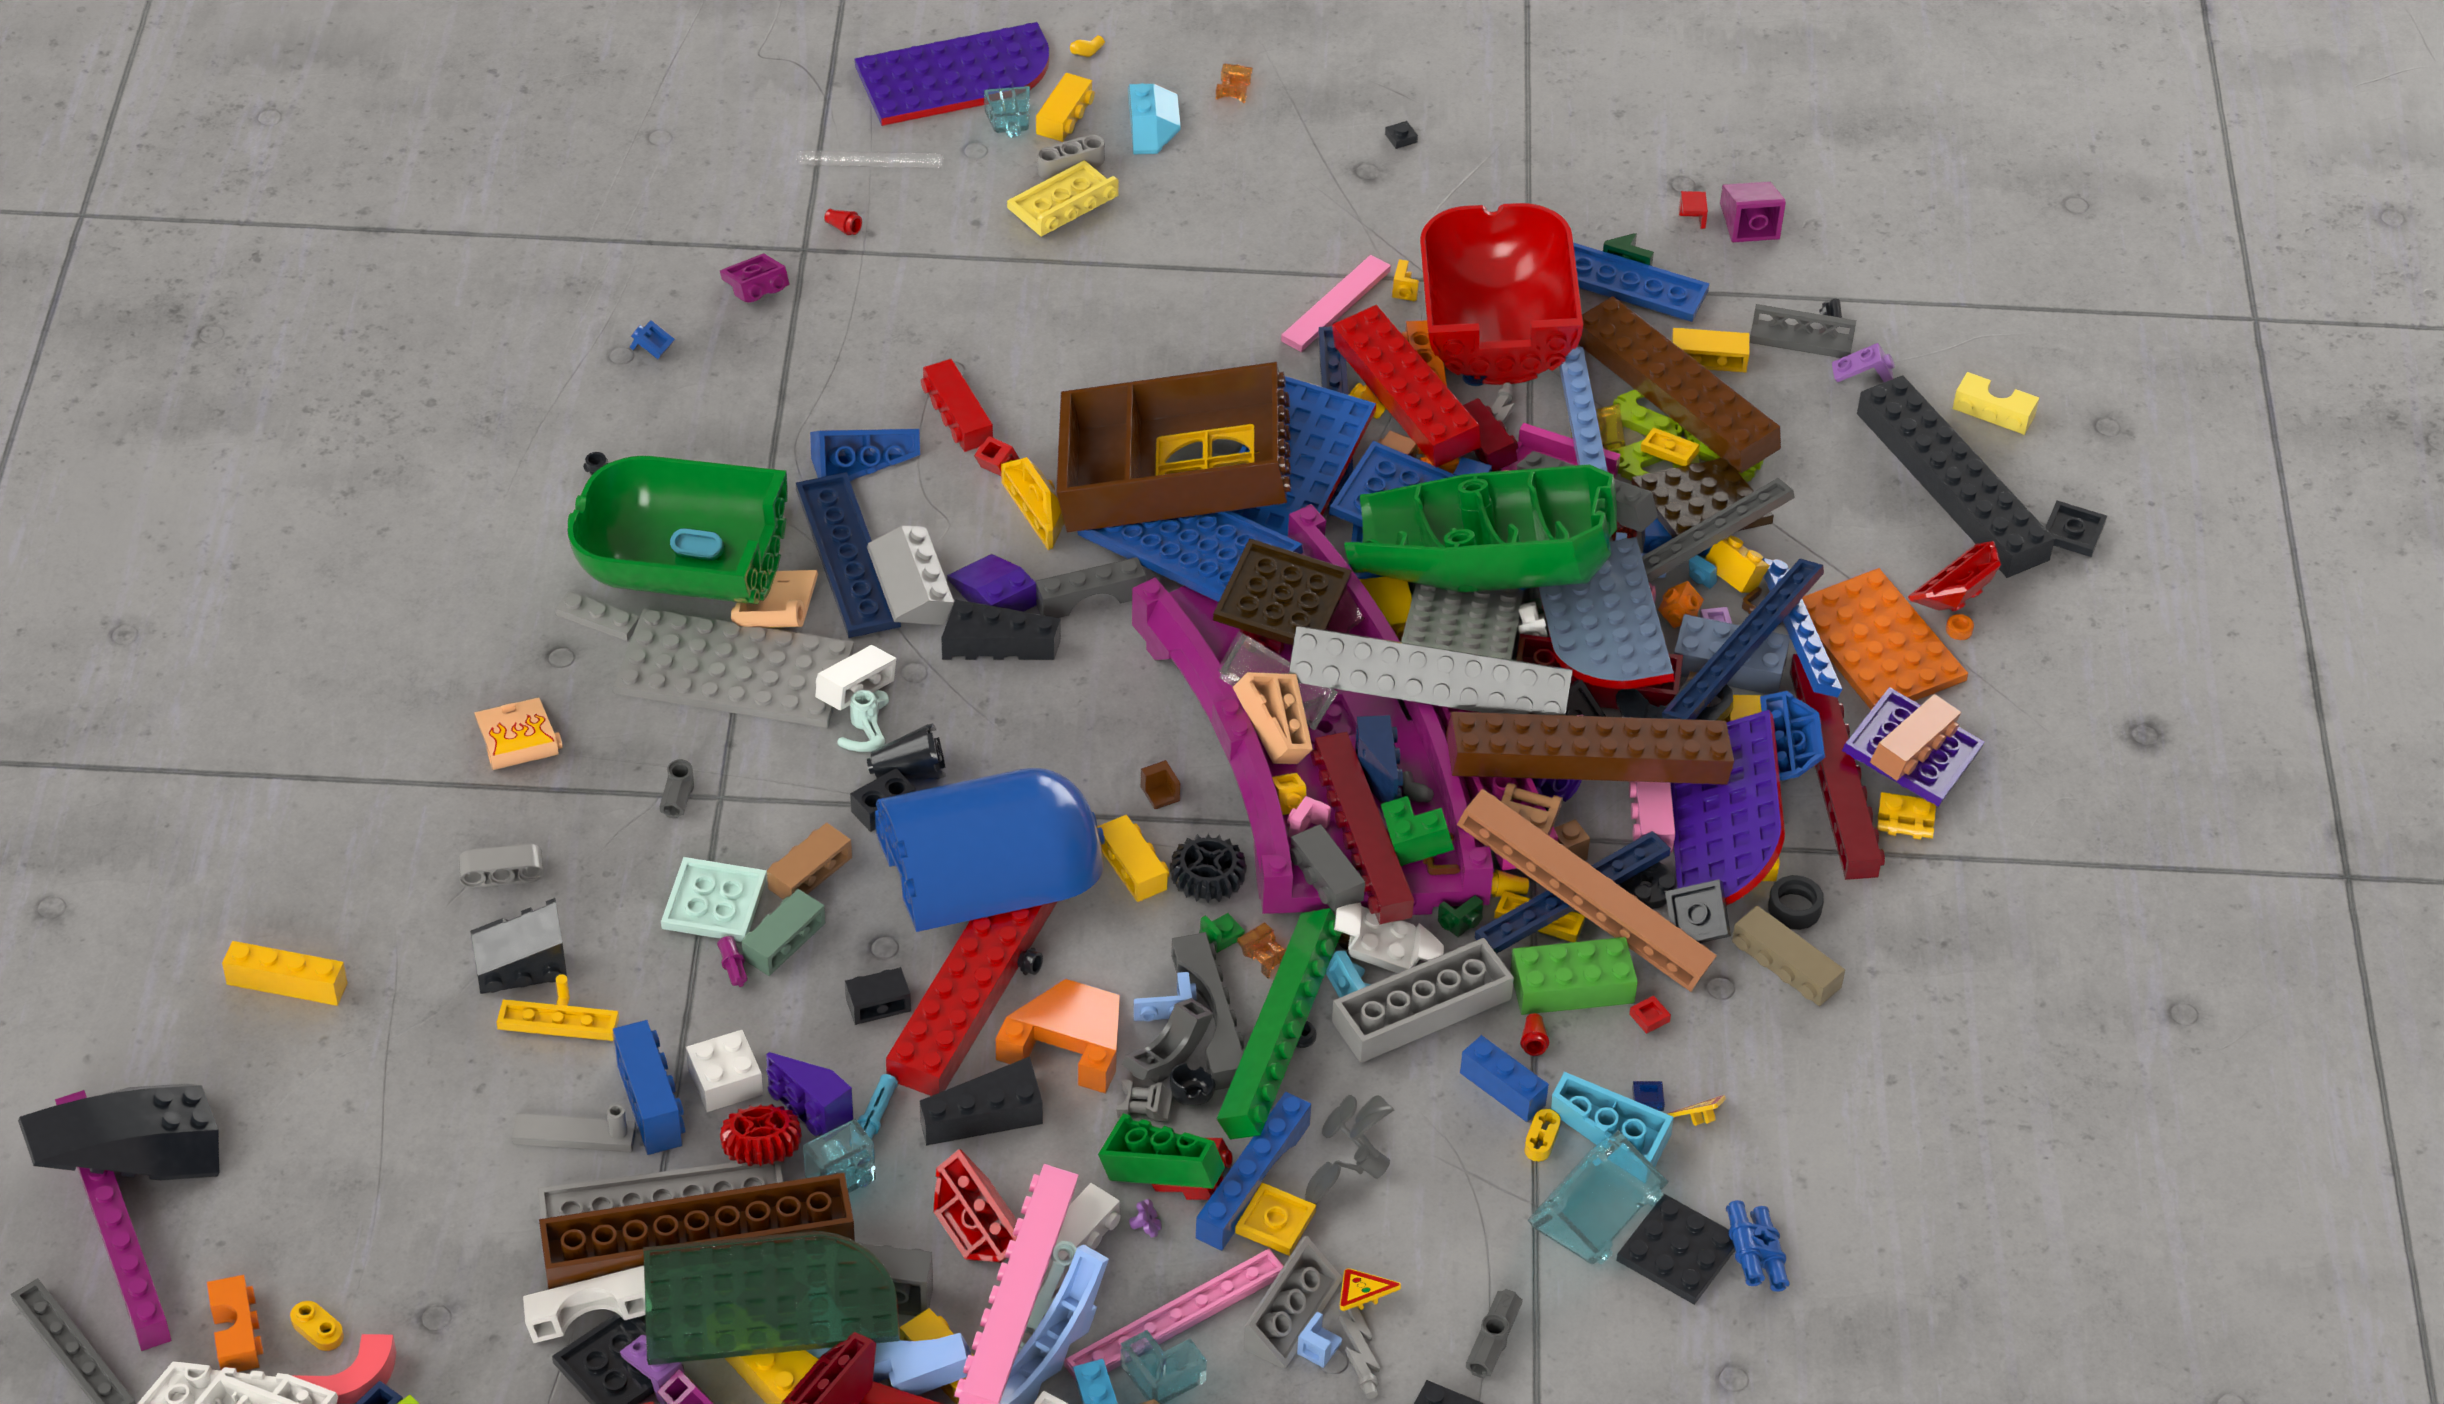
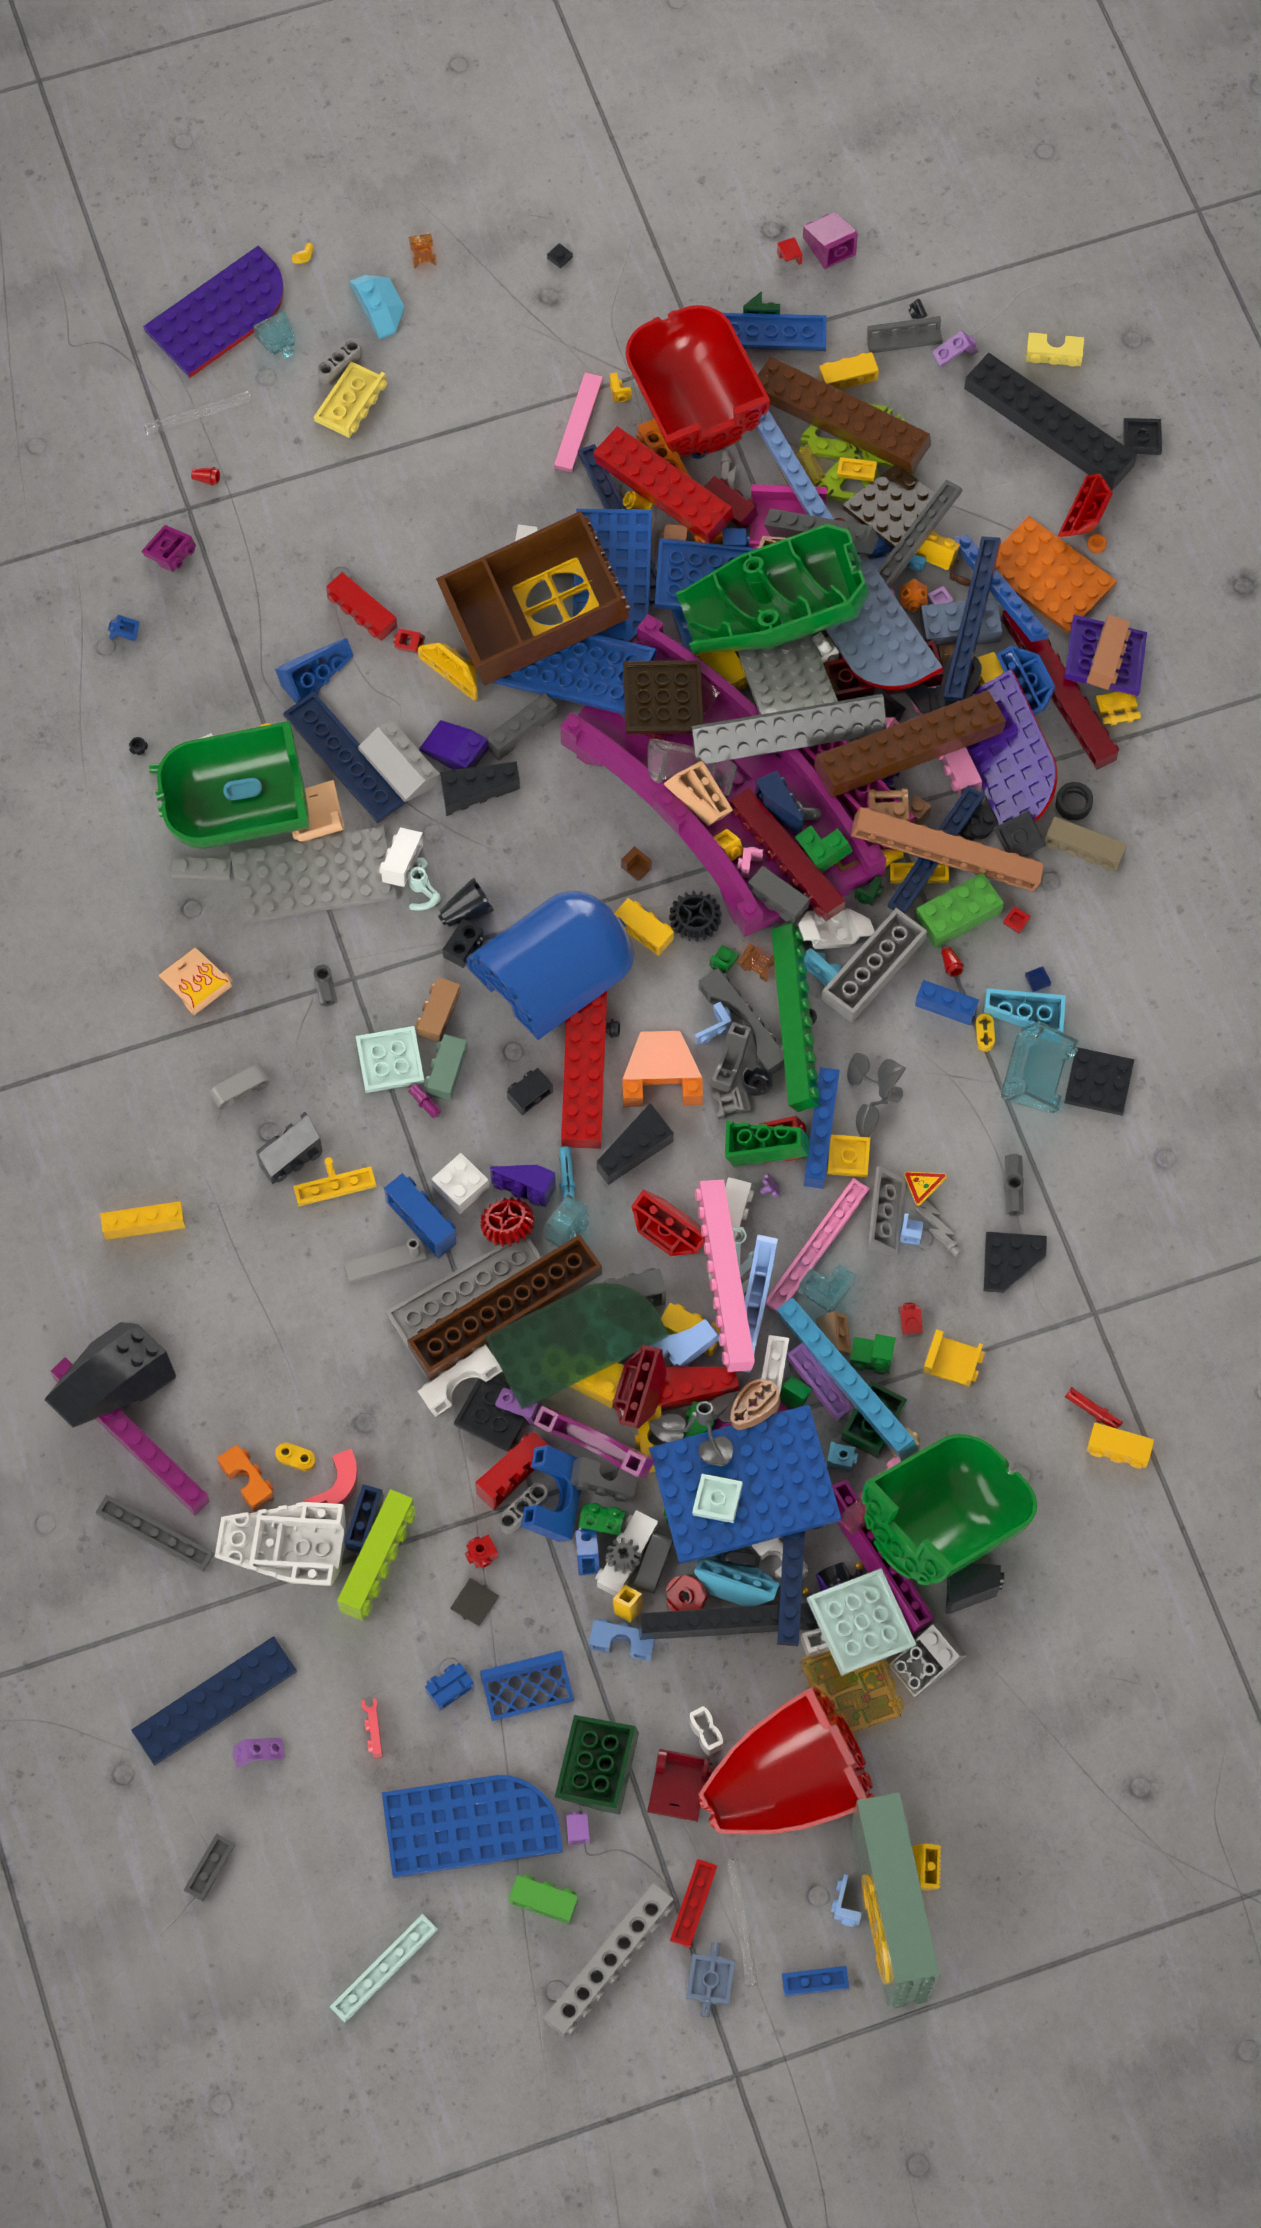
camera: 20 degrees left, 20 degrees up
yellow brick [1036,73,1095,142] -> none
yellow piece [1667,1095,1726,1126] -> none
blue pin [1726,1200,1790,1292] -> none

